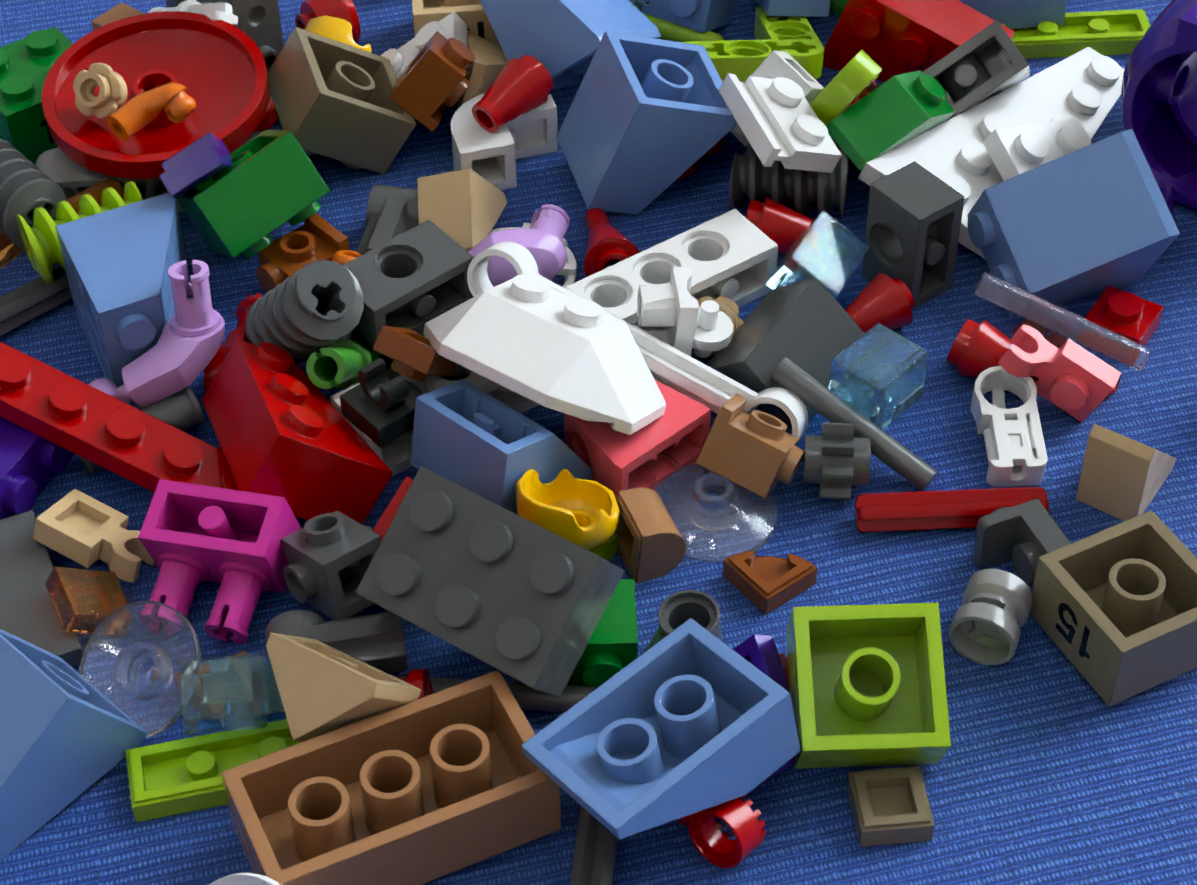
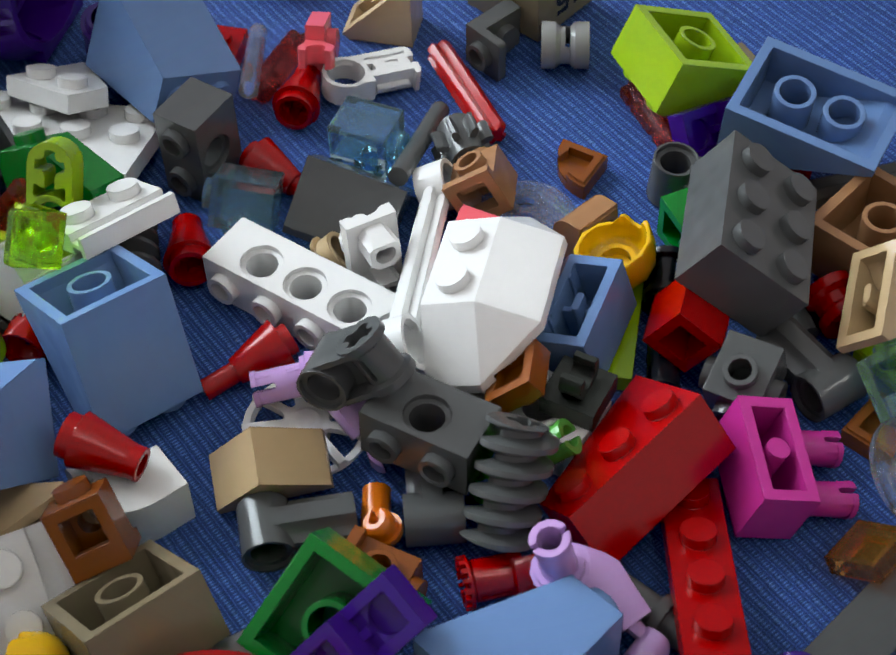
camera: 110 degrees left, 5 degrees up
tan plate [32,489,156,583] -> none
none -> clear neon green bracket [4,202,67,269]
none -> dark grey piece [296,316,416,411]

